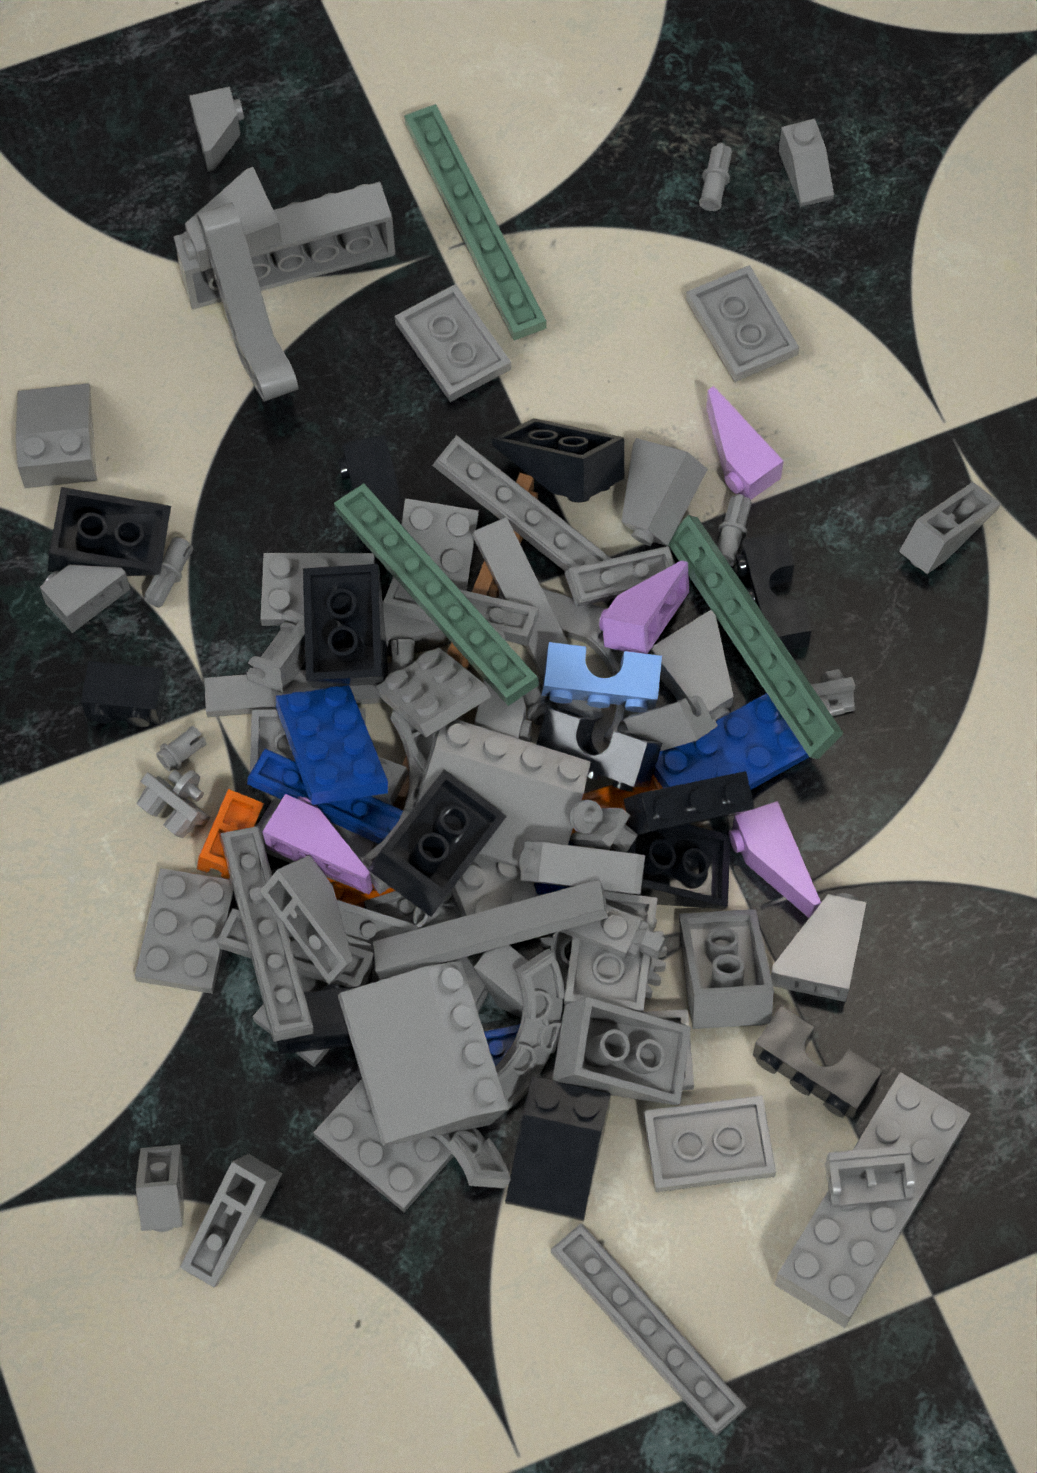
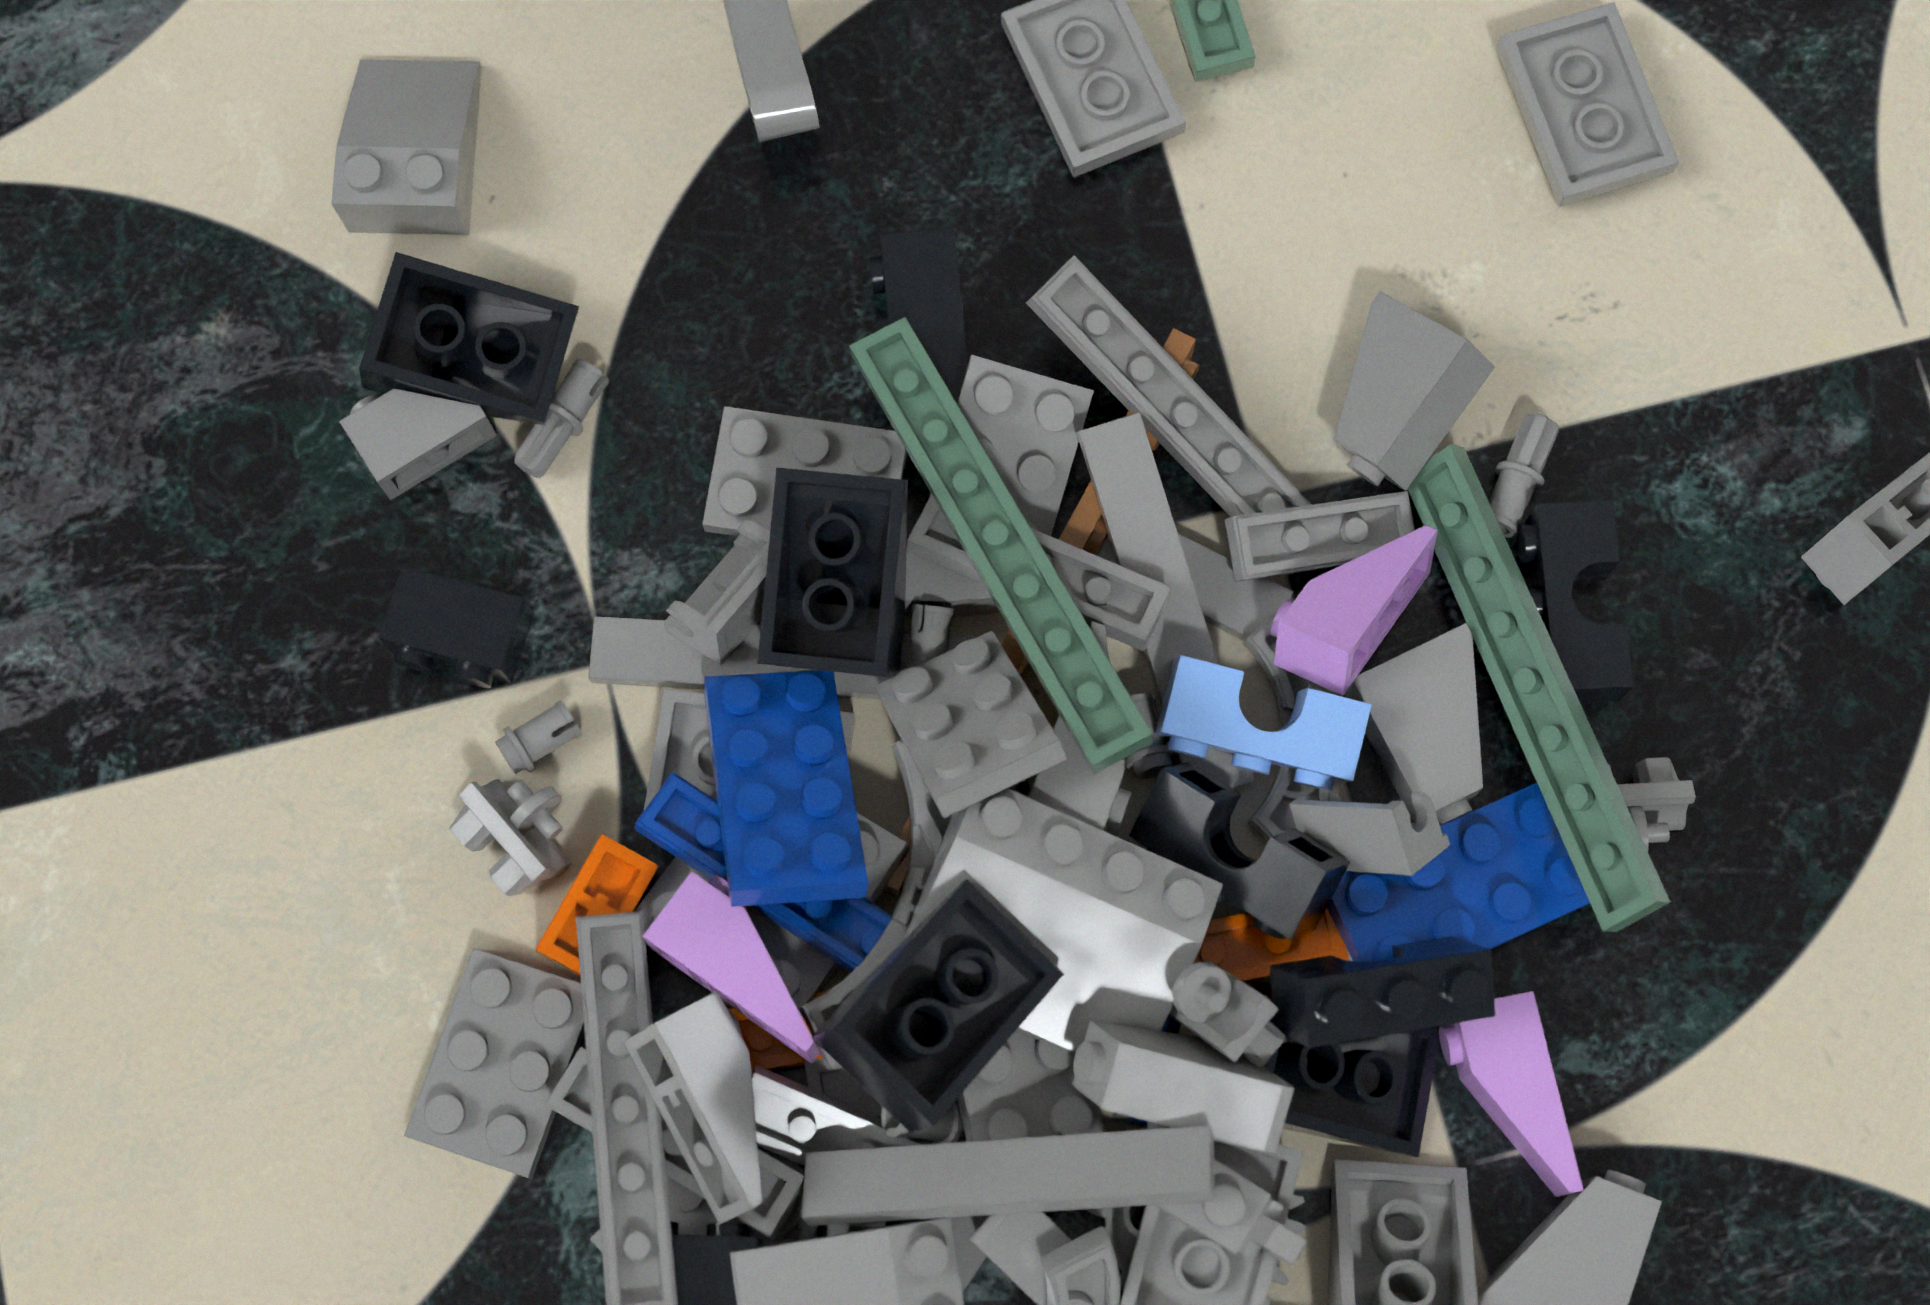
camera: 10 degrees right, 10 degrees up
black slope [492,418,624,503] -> none
lavender slope [706,386,784,500] -> none

